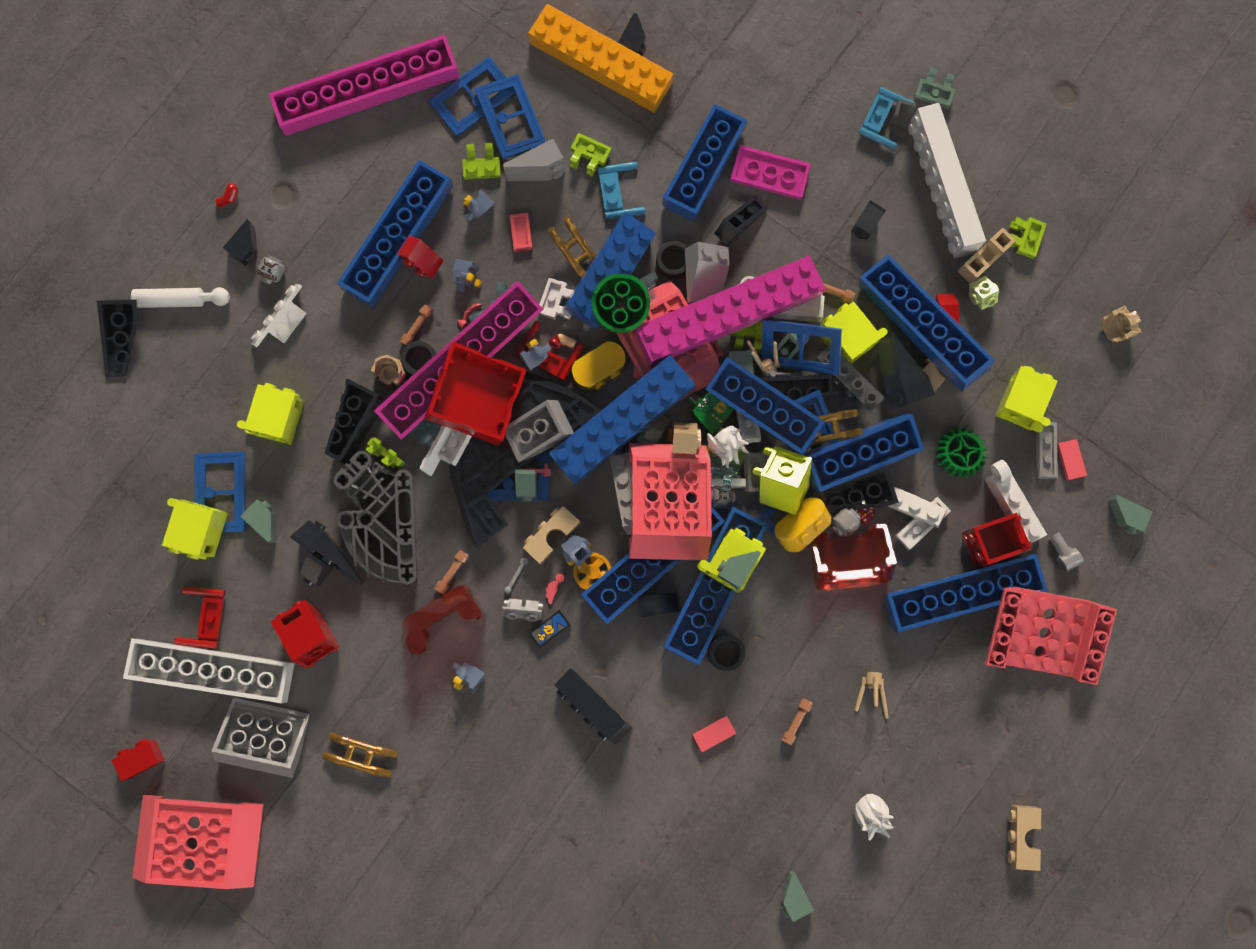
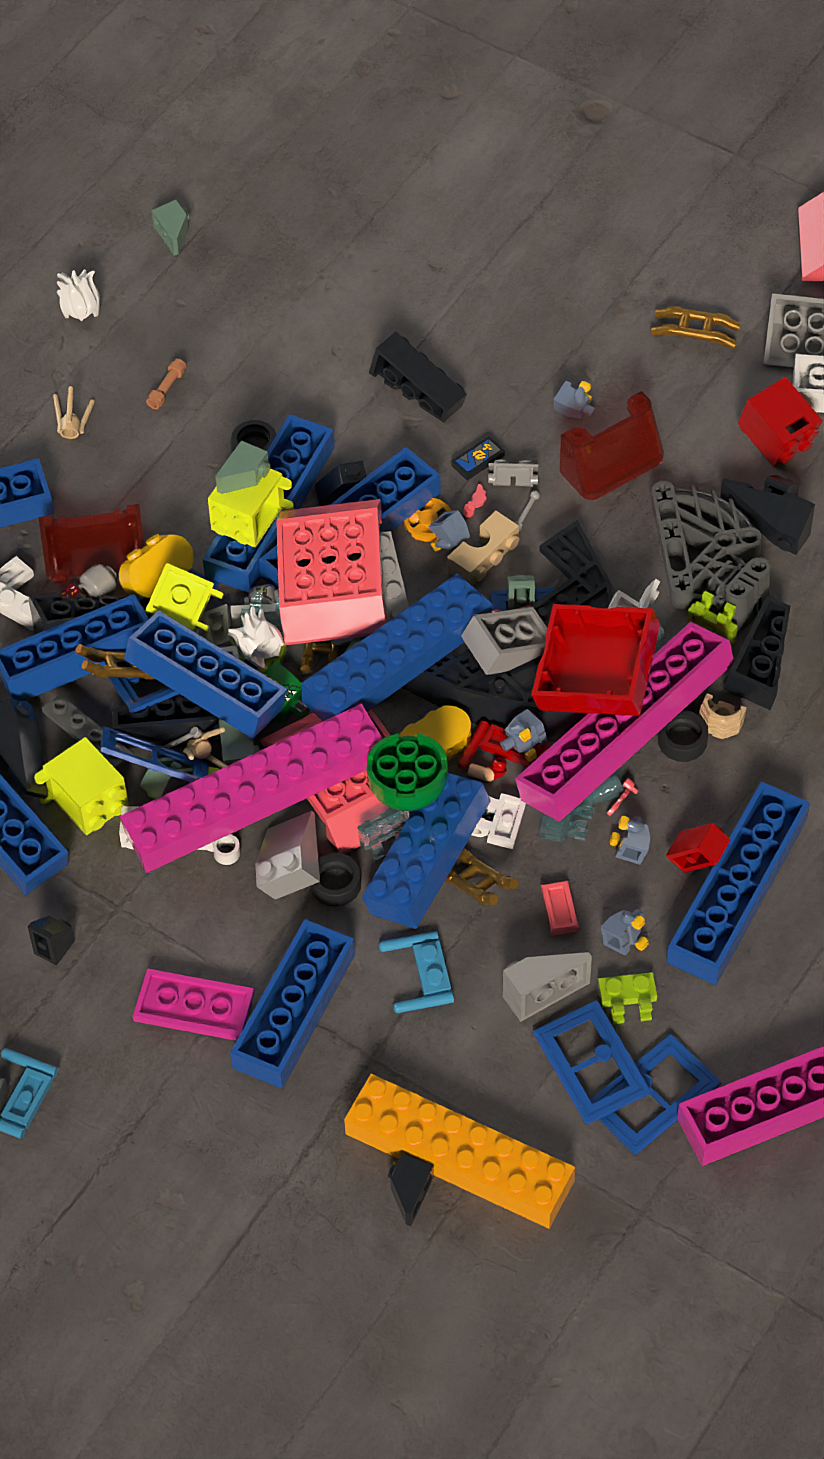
camera: 175 degrees left, 25 degrees down
nougat bar [399,304,434,346] -> none
nougat bar [434,550,470,595] -> none
lime plate [570,133,612,177] -> none
tan arch [672,422,701,454] -> none
coral tile [692,716,736,752] -> none
black slope [714,196,768,246] -> none
nougat bar [823,283,855,303] -> none

